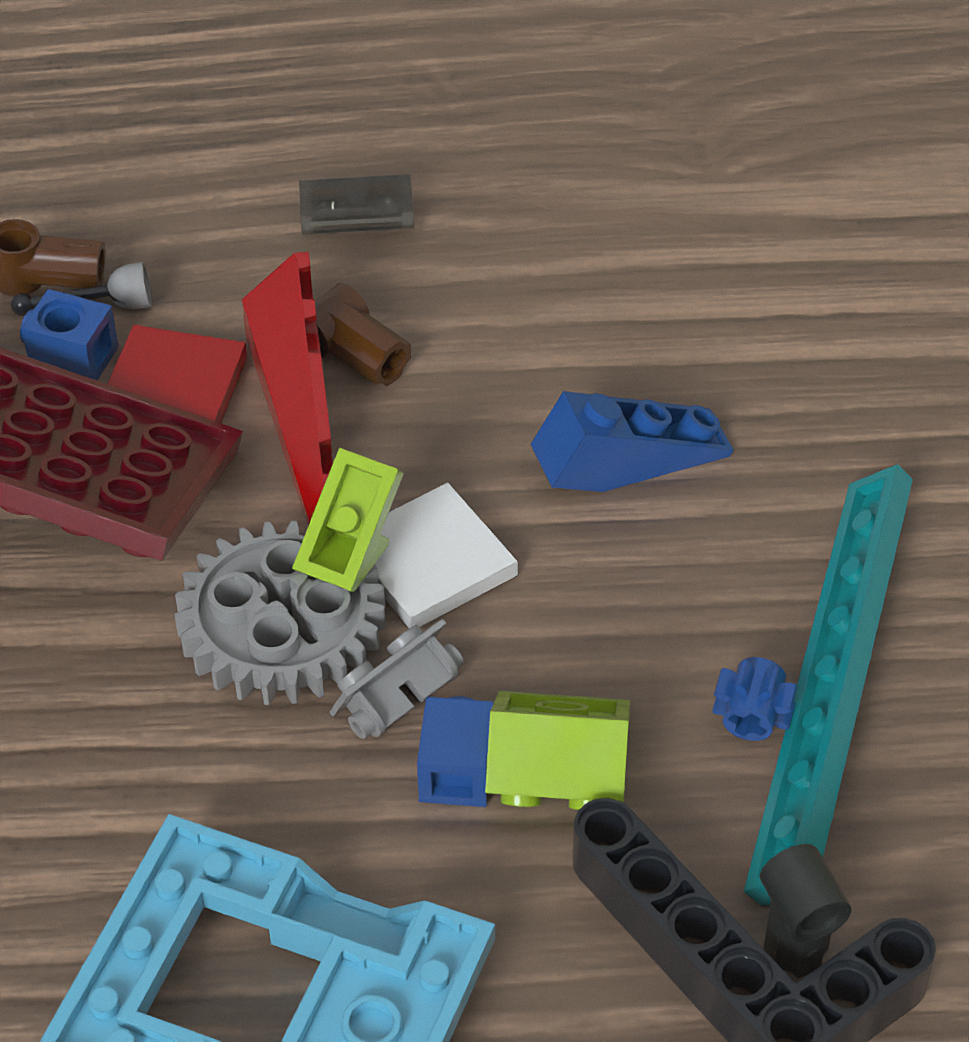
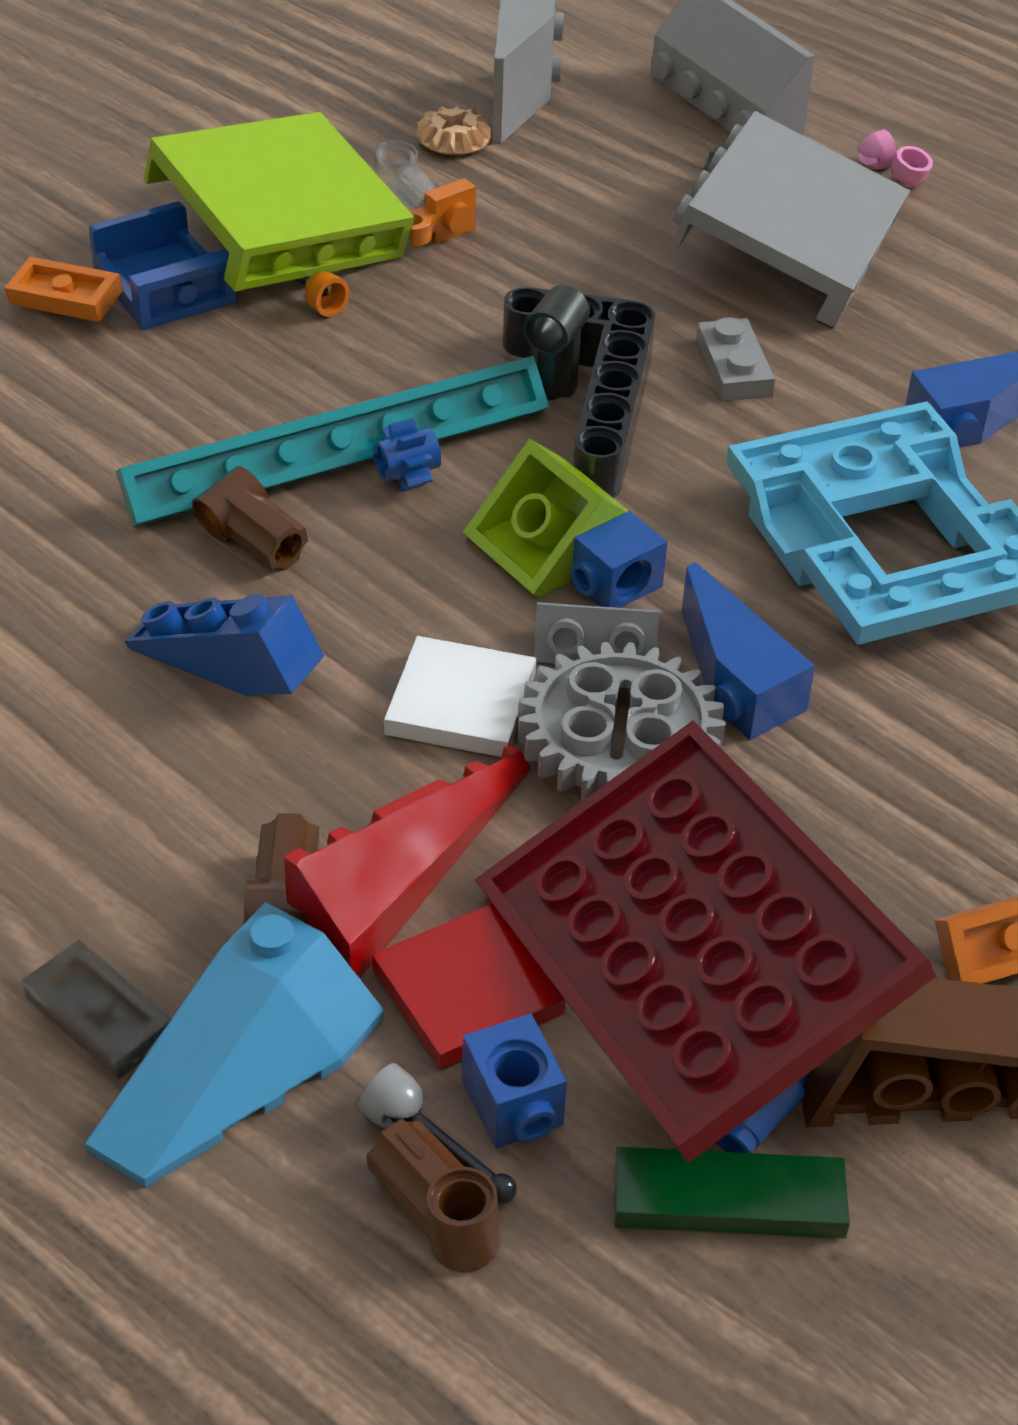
camera: 135 degrees left, 5 degrees down
lime slope [292,448,404,592] -> none
none -> dark azure wedge [85,902,384,1188]
none -> reddish brown piece [192,466,308,570]
none -> blue slope [682,562,815,740]

